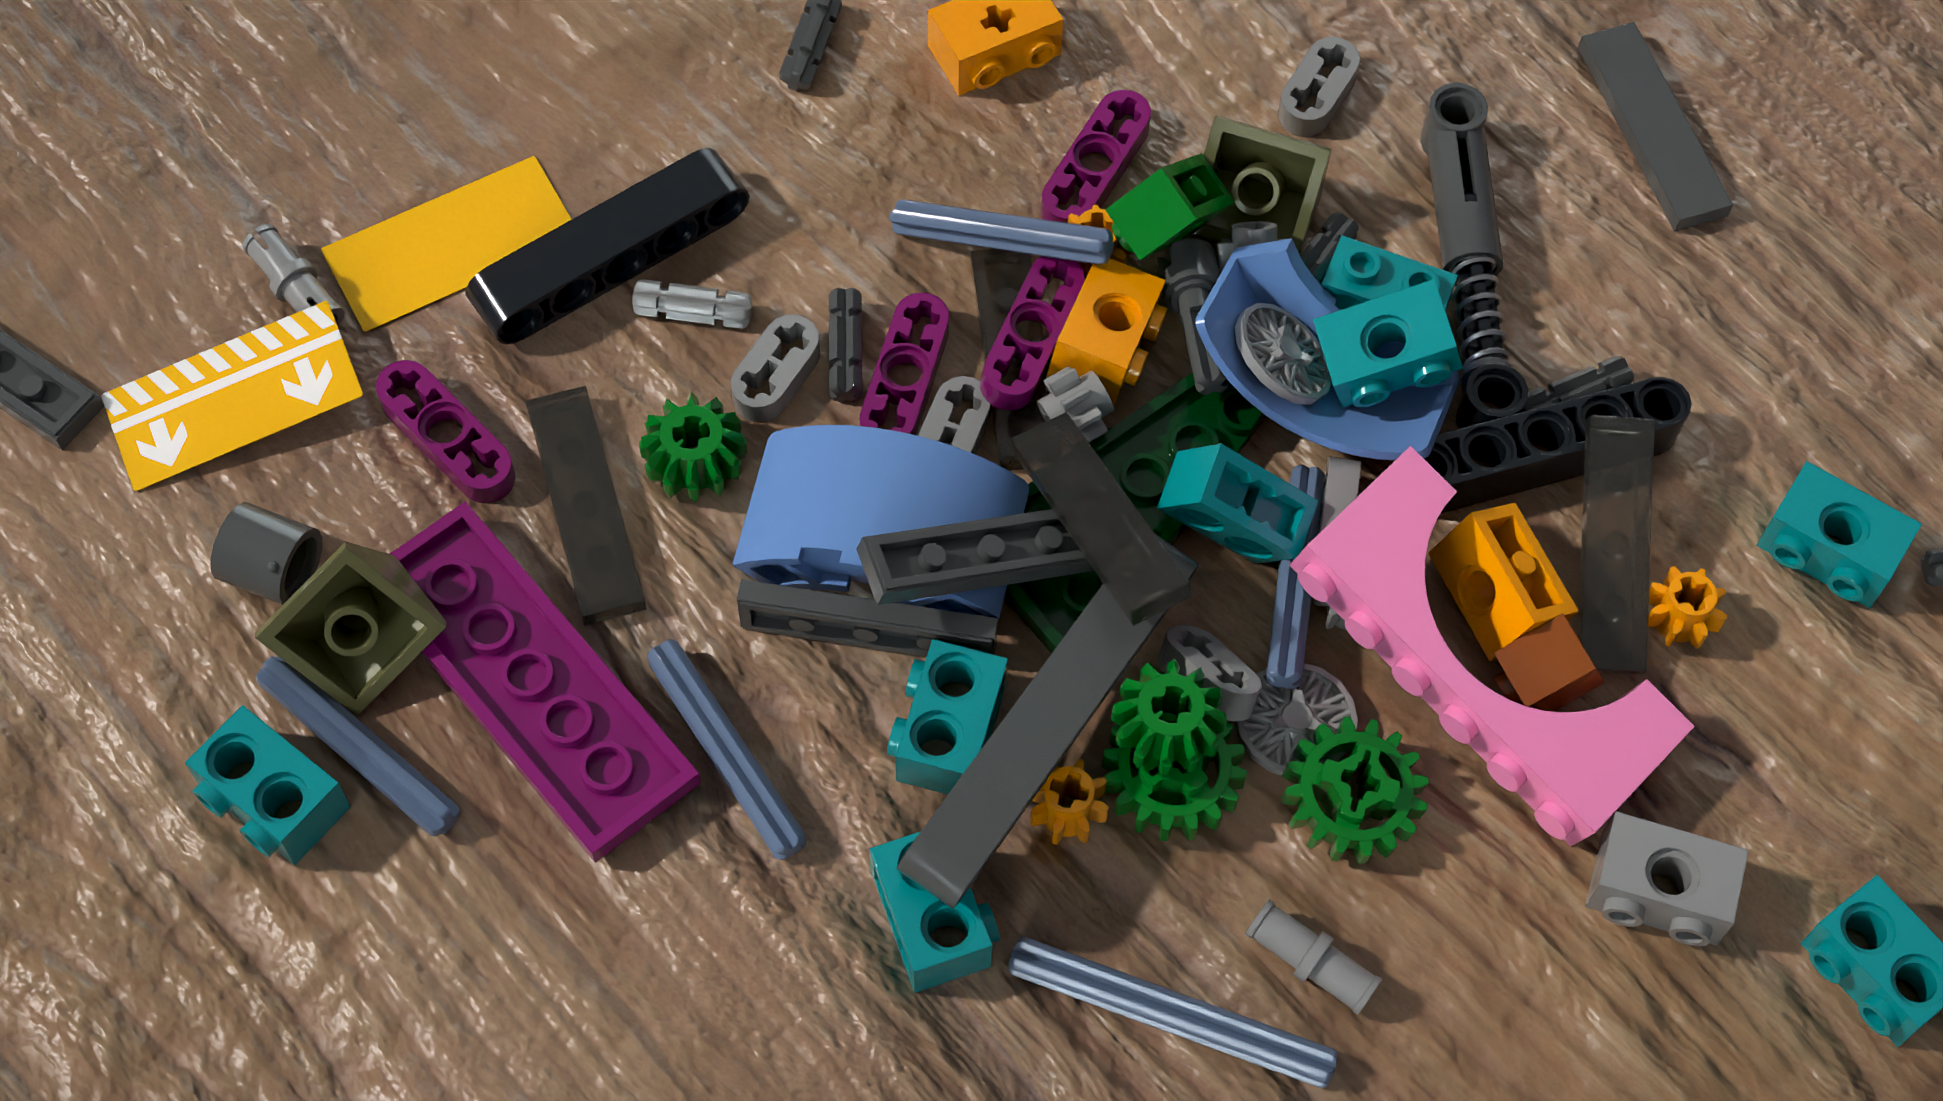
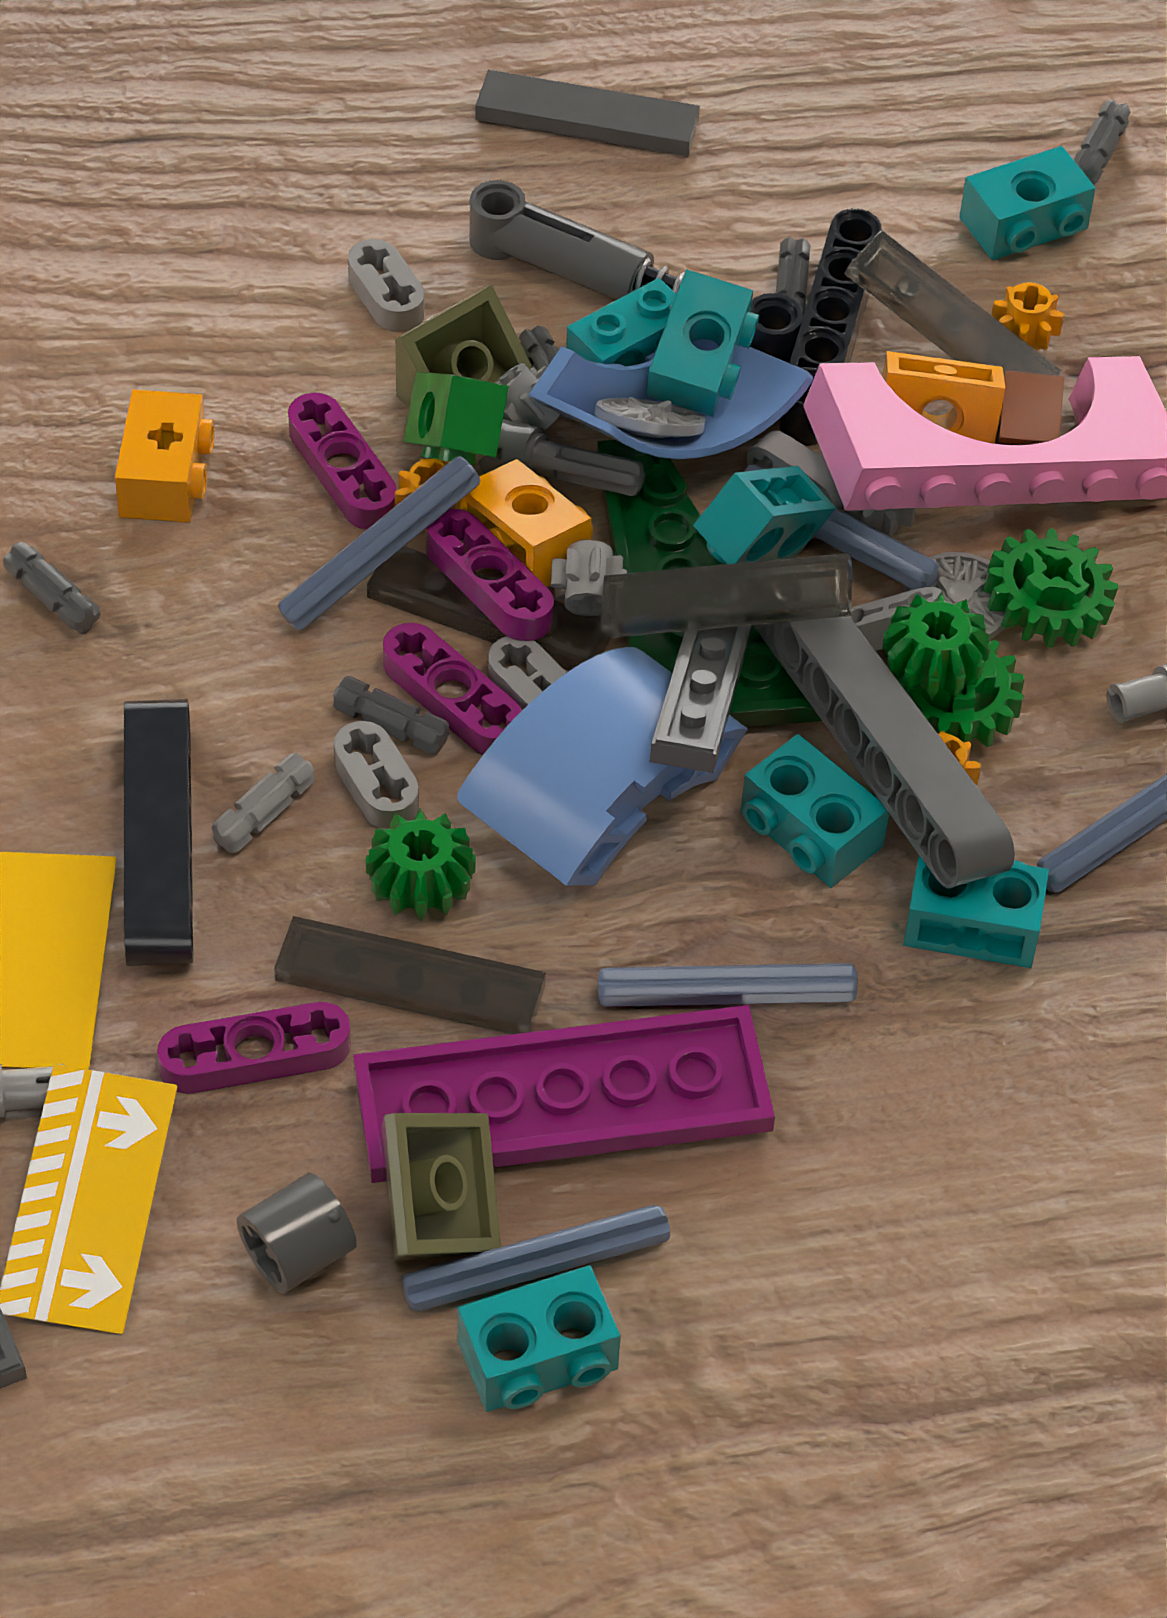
camera: 60 degrees left, 10 degrees down
dark grey tile [737,579,998,657] -> none

